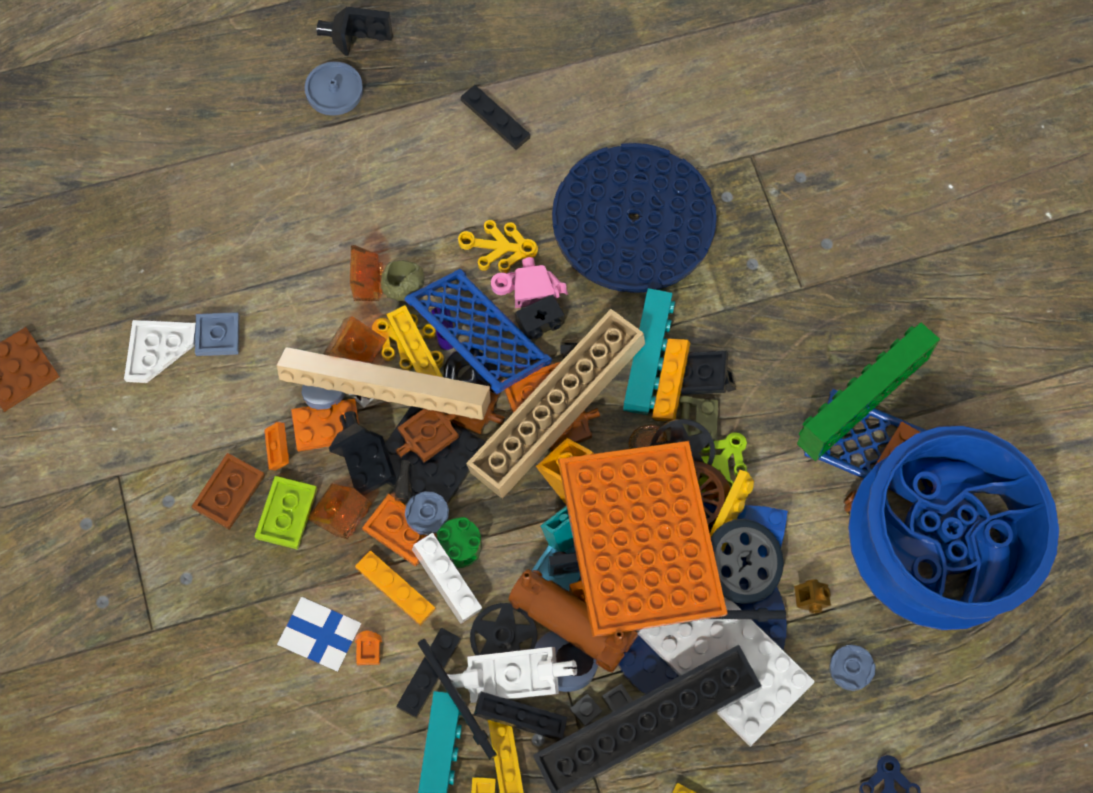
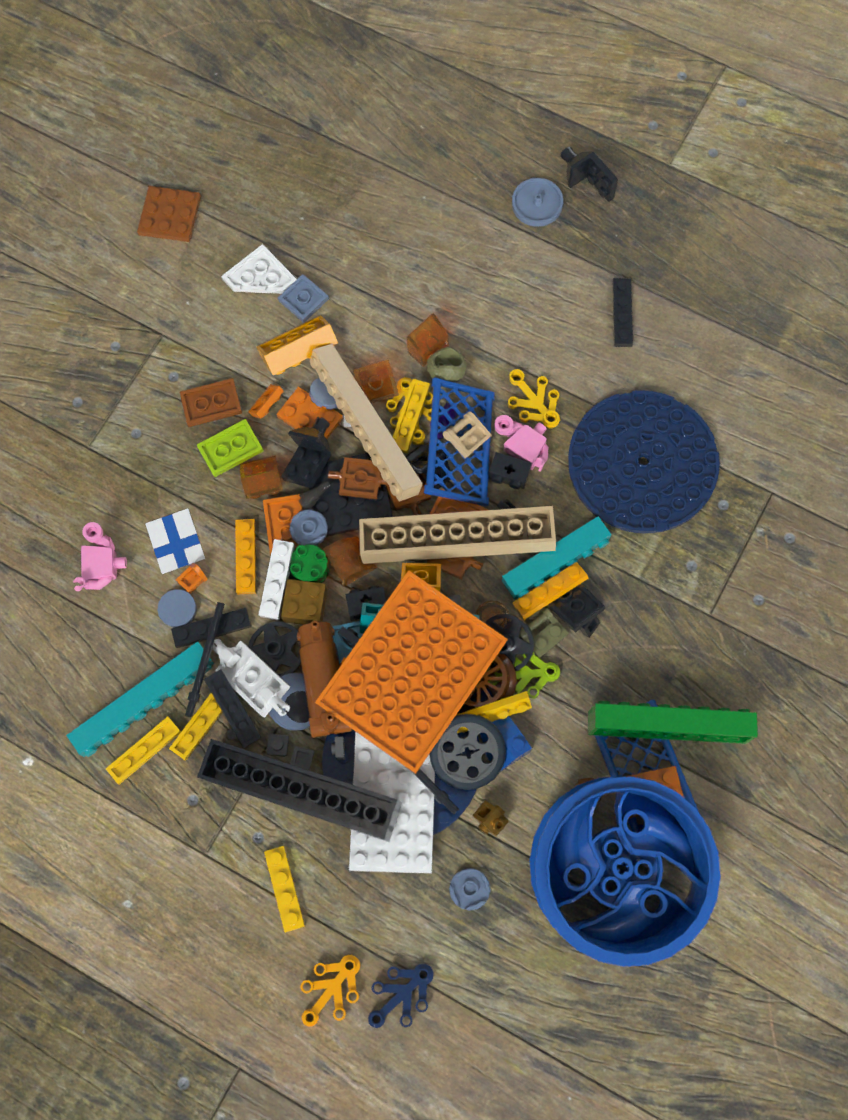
camera: 50 degrees right, 5 degrees up
none -> bright pink torso [73,522,127,591]
none -> sand blue tile [157,589,197,628]
none -> light orange slope [256,315,338,375]
none -> pearl gold brick [281,579,328,625]
none -> clear orange slope [323,536,377,587]
none -> dark grey plate [331,737,345,760]
none -> black brick [345,586,386,621]
none -> tan plate [443,412,492,458]

